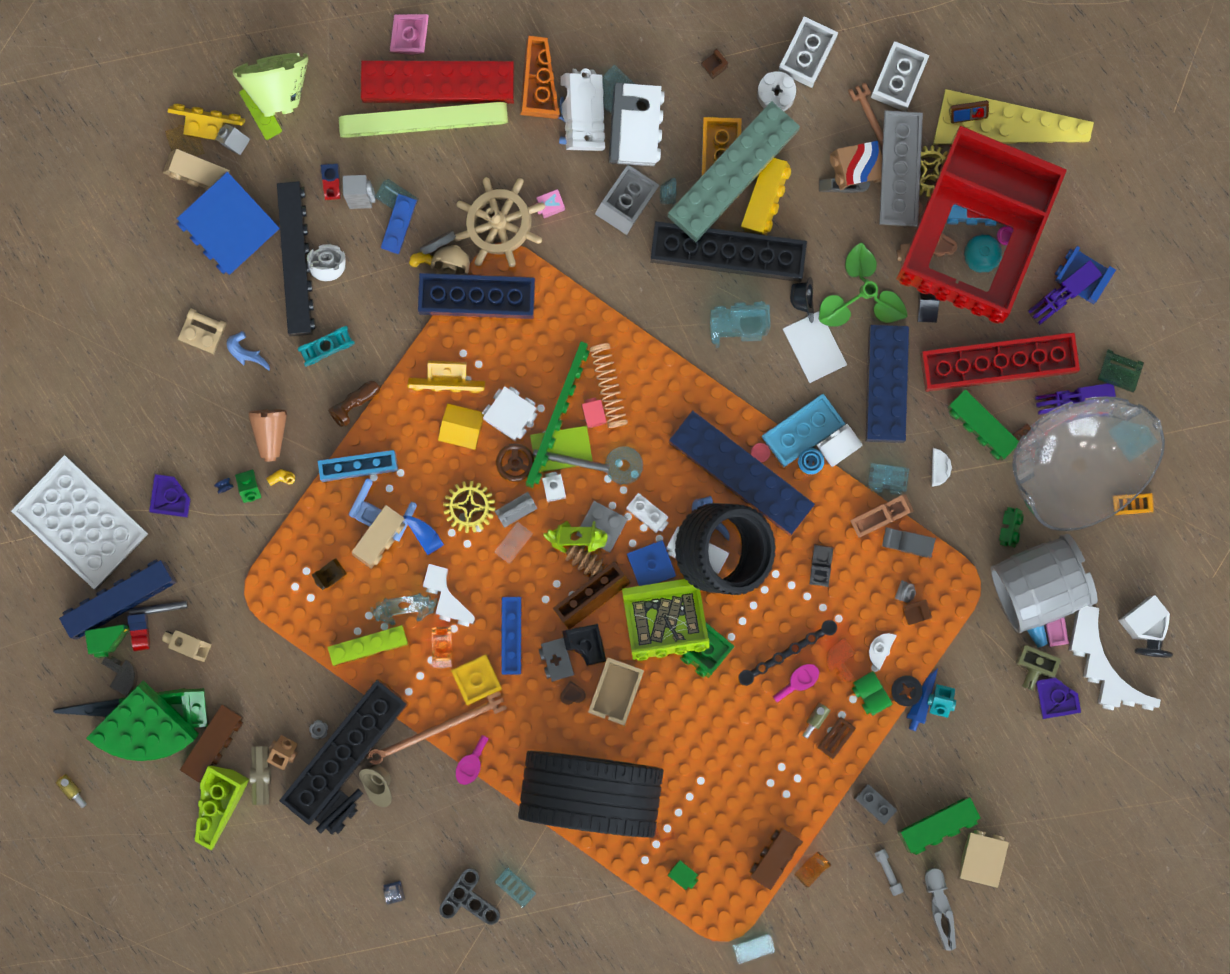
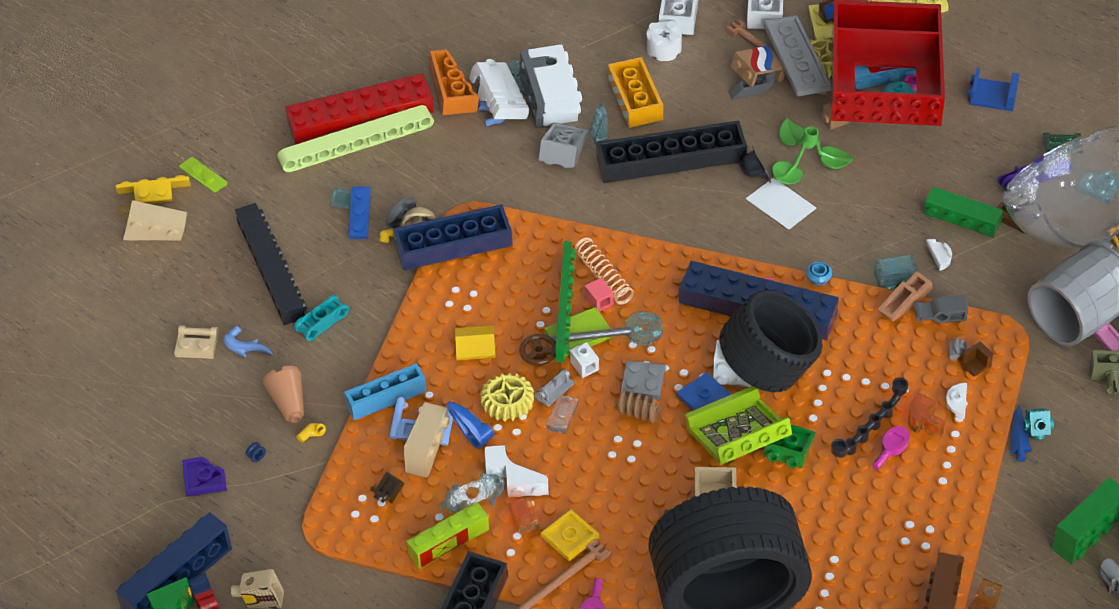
camera: 15 degrees left, 35 degrees down
white plate [11,455,148,590] -> none
flat silver bar [129,601,188,616] -> none
blue panel [176,172,280,275] -> none
light grey brick [215,124,250,155] -> none
yellowish green cone [233,53,308,117] -> none
green bracket [235,469,262,503] -> none
white cylinder [307,244,346,281] -> none
leg [320,163,341,200] -> none
reddish brown piece [328,381,380,427] -> none
light grey brick [343,175,376,209] -> none
bright pink slope [390,14,429,55] -> none
yellow bracket [407,361,485,393] -> none
tan piece [454,177,545,267] -> none
white brick [482,386,538,441] -> none
blue plate [502,597,521,675] -> none
bright pink brick [536,189,565,218] -> none
dark grey brick [539,638,574,682] -> none
lime piece [543,521,608,553] -> none
reddish brown brick [553,562,630,629] -> none
black tile [562,624,606,666] -> none
white brick [626,493,669,533] -> none
sand green brick [668,101,800,242] -> none
reddish brown panel [701,49,728,79] -> none
clear light blue piece [710,302,771,348] -> none
yellow brick [741,158,791,236] -> none
medium azure tile [761,394,845,468] -> none
olive piece [802,703,831,739] -> none
black slope [809,544,834,587] -> none
white brick [817,424,863,467] -> none
reddish brown tile [817,717,856,759] -> none
green brick [852,671,893,716] -> none
dark grey brick [854,784,897,825] -> none
dark blue brick [865,325,909,443] -> none
light grey bar [874,849,904,896] -> none
black gear [891,676,922,707] -> none
black slope [918,292,940,323] -> none
red brick [920,332,1080,392] -> none
green hinge [999,507,1024,548] -> none
dark azure cone [1027,625,1048,648] -> none
dark purple arm [1028,260,1103,325] -> none

